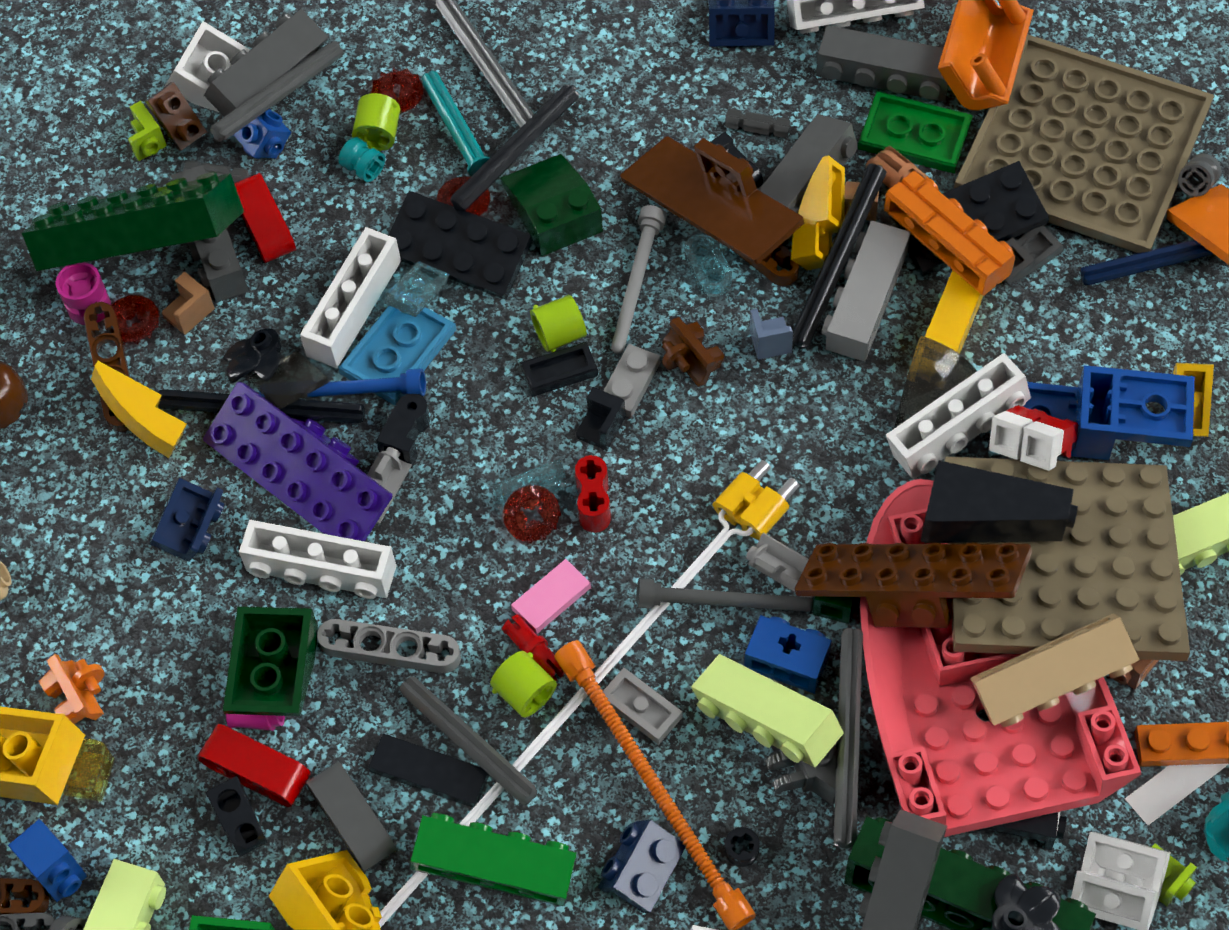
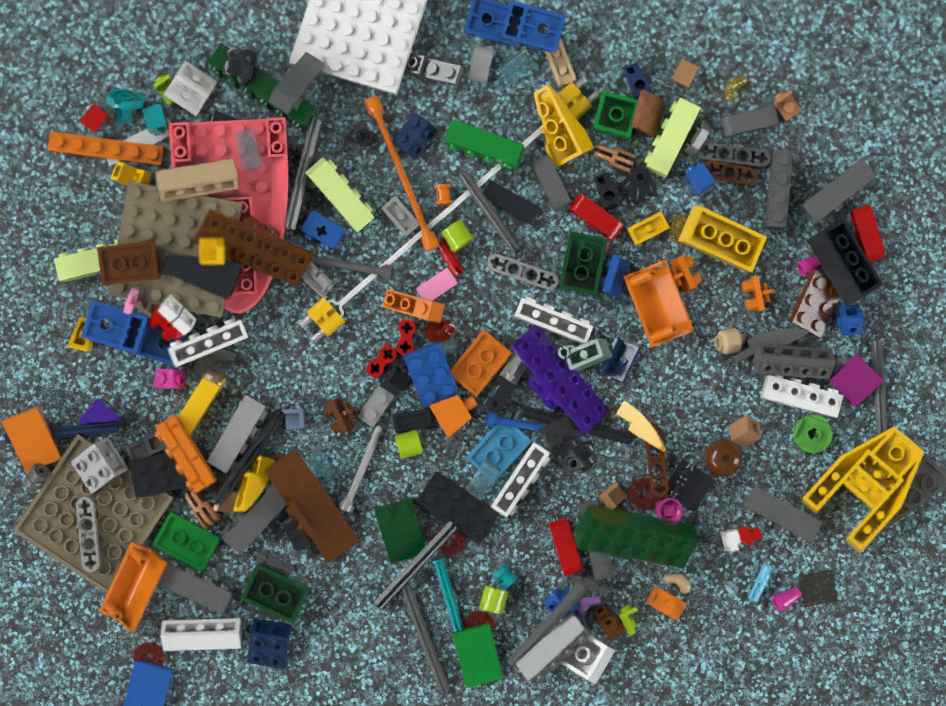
camera: 175 degrees left, 25 degrees up
none -> light grey bracket [71,437,129,493]
none -> light grey beam [76,497,101,572]
none -> dark purple slope [79,399,125,424]
none -> reddish brown plate [97,240,161,286]
none -> yellow brick [110,161,151,186]
none -> bright pink tile [123,288,139,314]
none -> teal brick [142,104,169,136]
none -> dark pink bracket [154,369,185,390]
none -> yellow panel [199,238,224,264]
none -> clear light blue plate [234,129,263,171]
none -> dark green brick [240,563,311,624]
none -> red axle [366,346,397,378]
none -> orange slope [382,289,445,323]
none -> blue plate [403,341,460,408]
none -> orange torso [430,395,478,438]
none -> orange bush [434,184,452,205]
none -> orange tile [450,329,513,397]
none -> green tile [452,623,503,688]
none -> sand green hinge [558,338,612,371]
none -> medium lavender arm [575,596,601,618]
none -> nougat arm [594,145,637,173]
none -> blue bracket [599,254,630,298]
none -> black plate [620,166,658,205]
none -> orange piece [623,260,694,348]
none -> yellow plate [627,212,670,246]
none -> orange torso [646,586,687,620]
none -> black hinge [663,459,715,512]
none -> tan arm [664,574,691,594]

